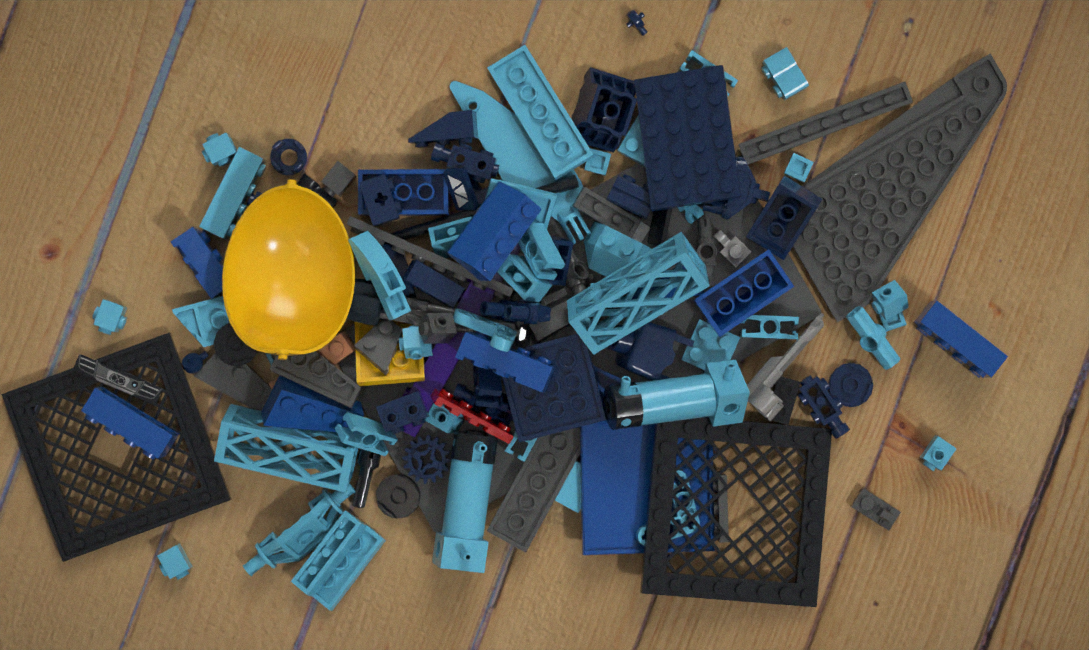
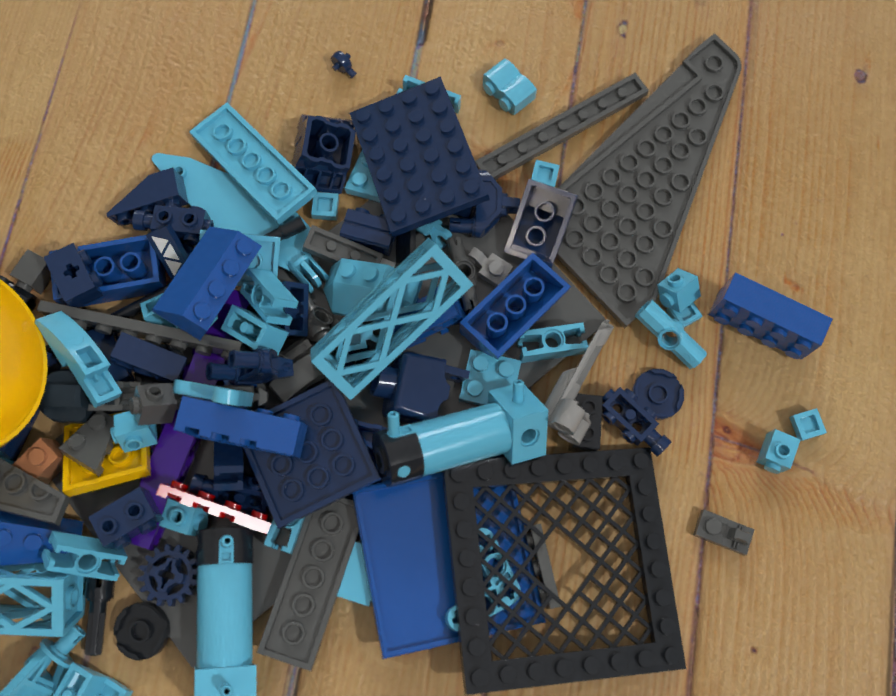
camera: 20 degrees left, 15 degrees down
none -> medium azure plate [789,408,827,442]

